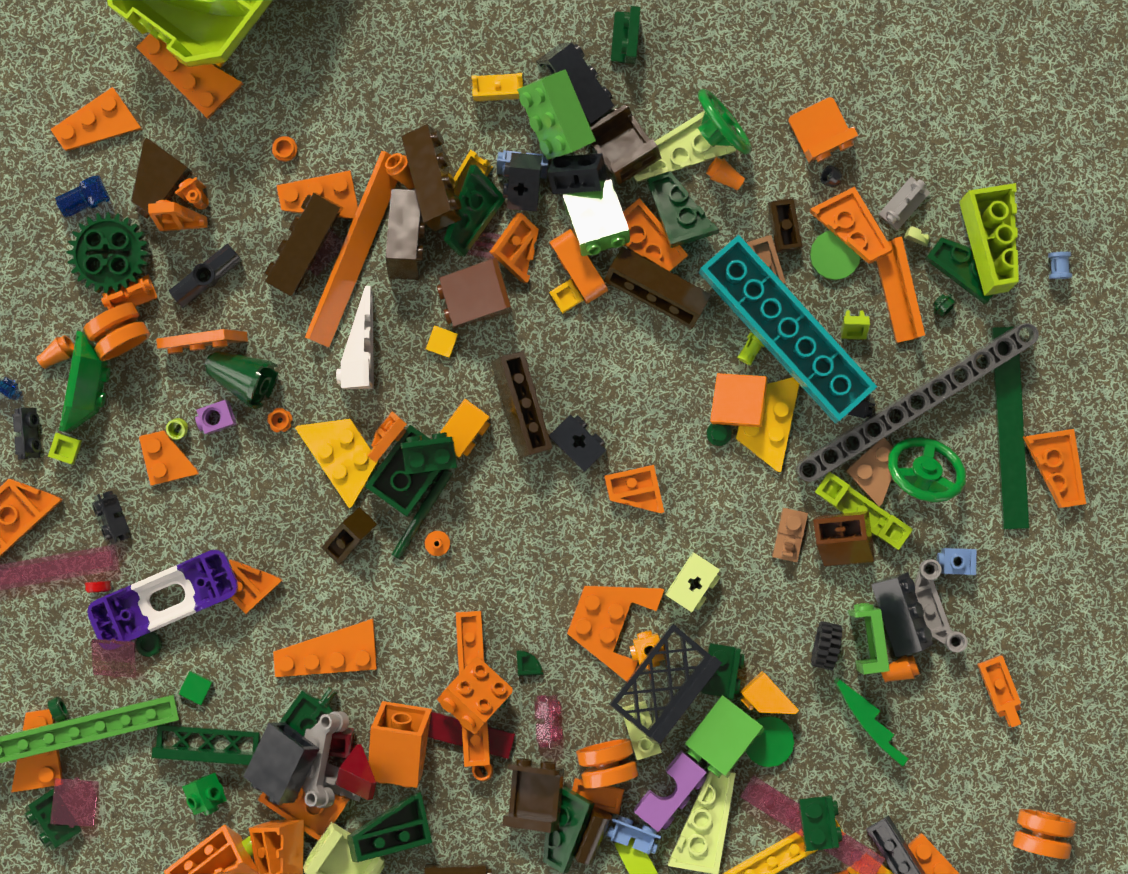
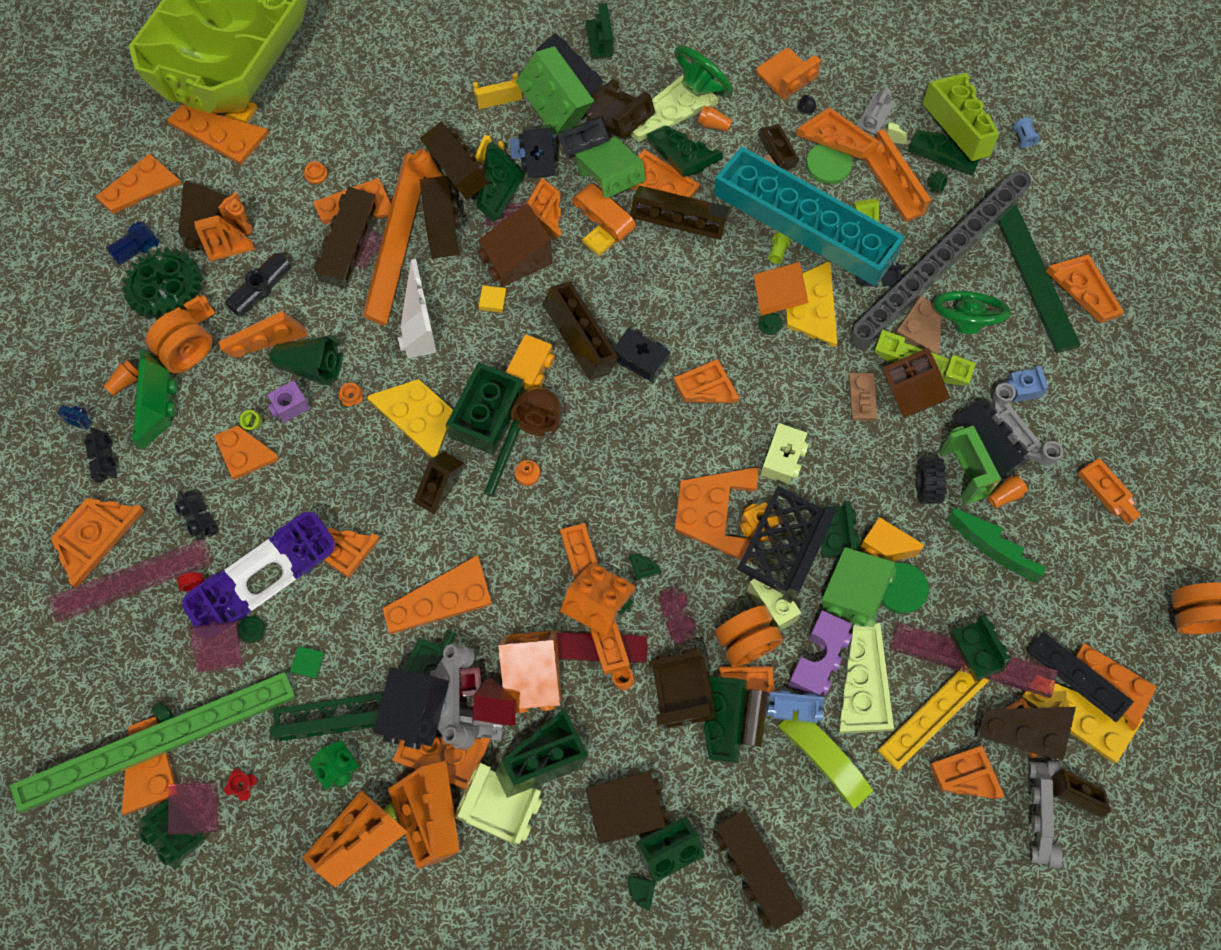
camera: 15 degrees left, 20 degrees down
lime tile [48,433,82,465] -> none
orange wing [367,411,407,463] -> none
dark green bracket [401,432,458,475] -> none
none -> red plate [224,769,257,801]
none -> reddish brown cylinder [511,387,563,436]

